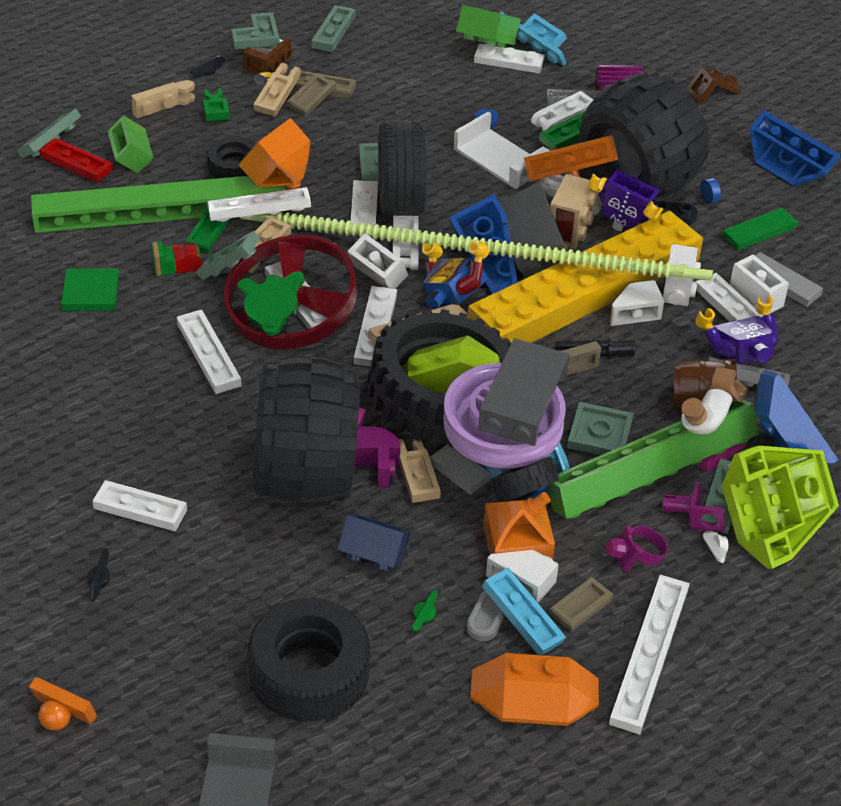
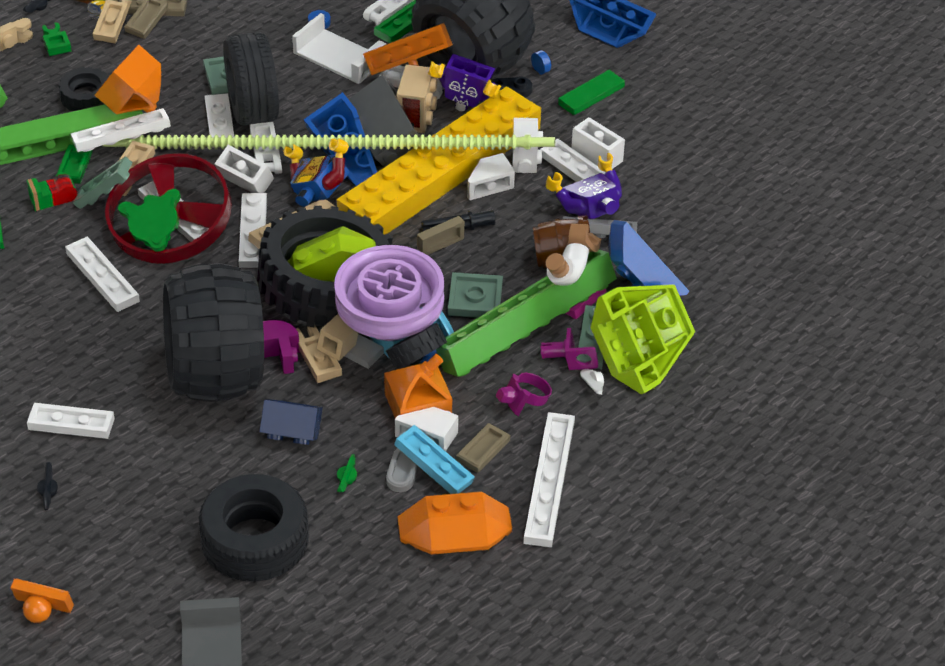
camera: 10 degrees left, 0 degrees up
dark grey panel [478,338,570,446] -> none
light grey tile [756,252,823,307] -> none
none -> tan brick [317,314,358,361]

